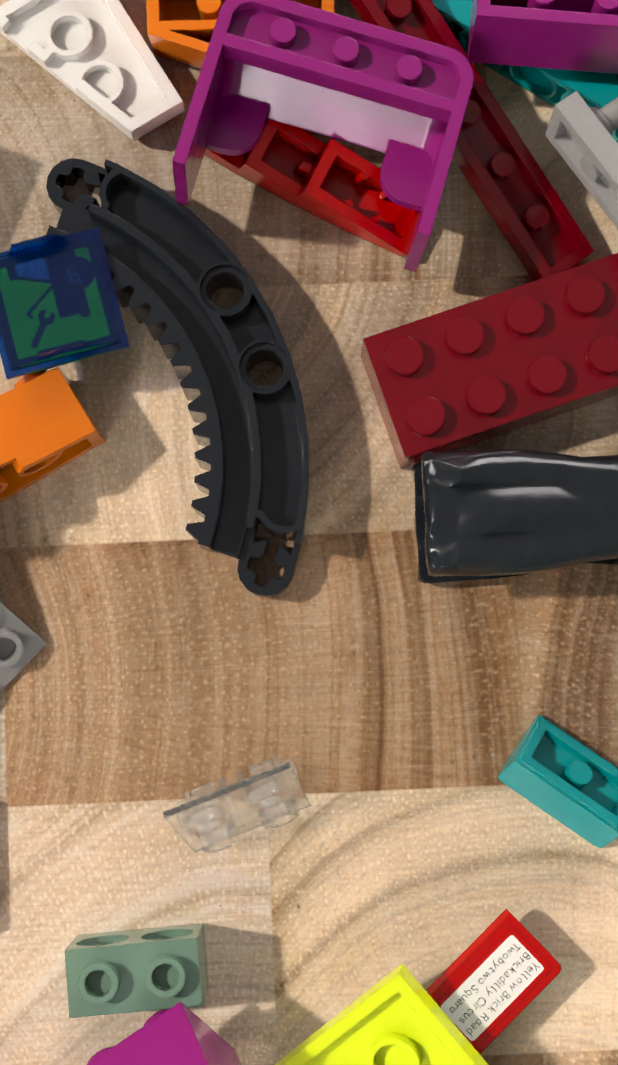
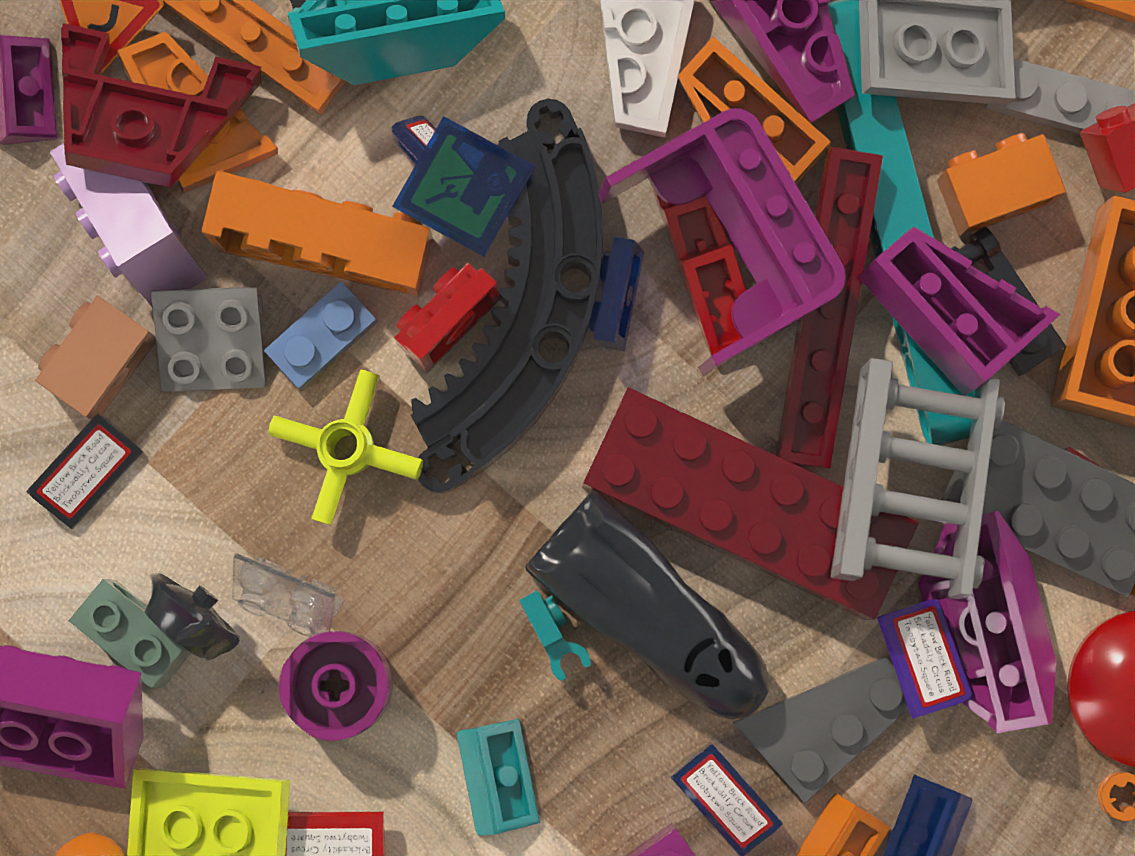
camera: 40 degrees right, 0 degrees up
none -> black piece [145,573,240,661]
none -> medium blue plate [264,281,377,391]
none -> neon yellow bar [268,370,424,526]
none -> magenta brick [279,631,393,741]
none -> red plate [394,263,500,373]
none -> teal plate [519,590,591,681]
none -> clear blue plate [590,237,645,351]

